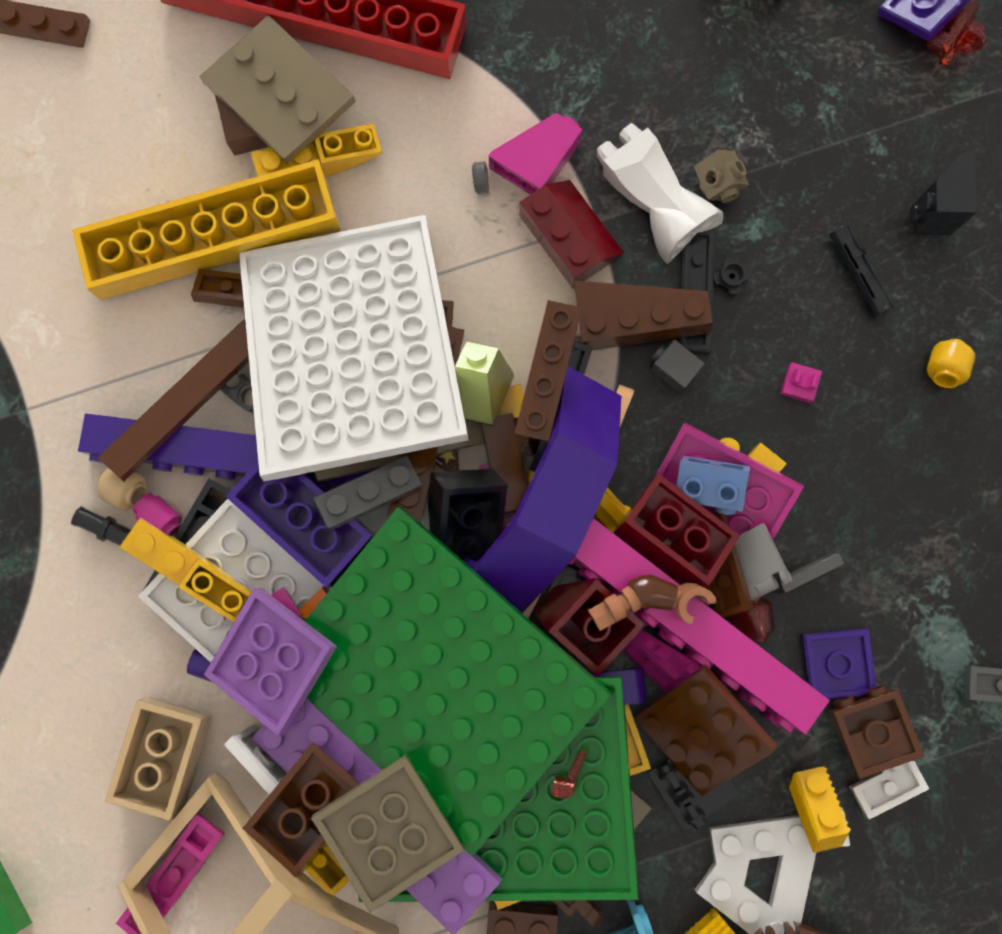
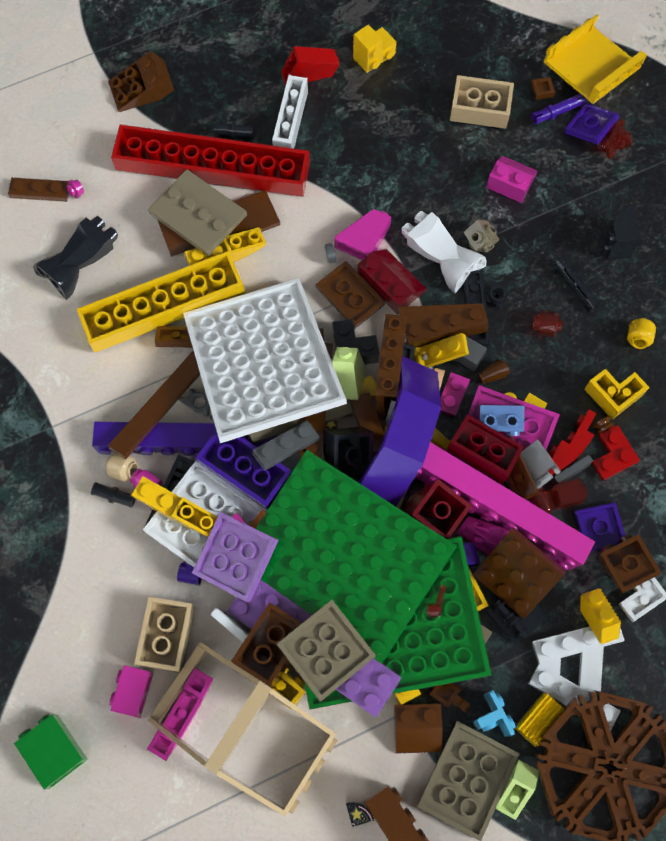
camera: 10 degrees left, 10 degrees down
nougat piece [588,574,716,631] -> none
dark pink tile [780,362,822,404] -> none
none -> black hips [33,215,118,300]
none -> dark pink plate [67,179,84,199]
none -> dark pink brick [109,665,153,718]
none -> reddish brown tile [229,190,281,235]
none -> reddish brown plate [316,261,385,329]
none -> black brick [332,319,379,365]
none -> yellow plate [413,333,469,368]
none -> dark pink plate [440,372,470,418]
none -> reddish brown cone [478,359,510,384]
none -> dark pink slope [486,156,537,203]
none -> clear red head [532,310,564,338]
none -> red slope [549,410,597,477]
none -> clear red brick [551,478,587,510]
none -> yellow brick [584,369,649,420]
none -> red plate [591,425,640,481]
none -> reddish brown bush [593,416,615,435]

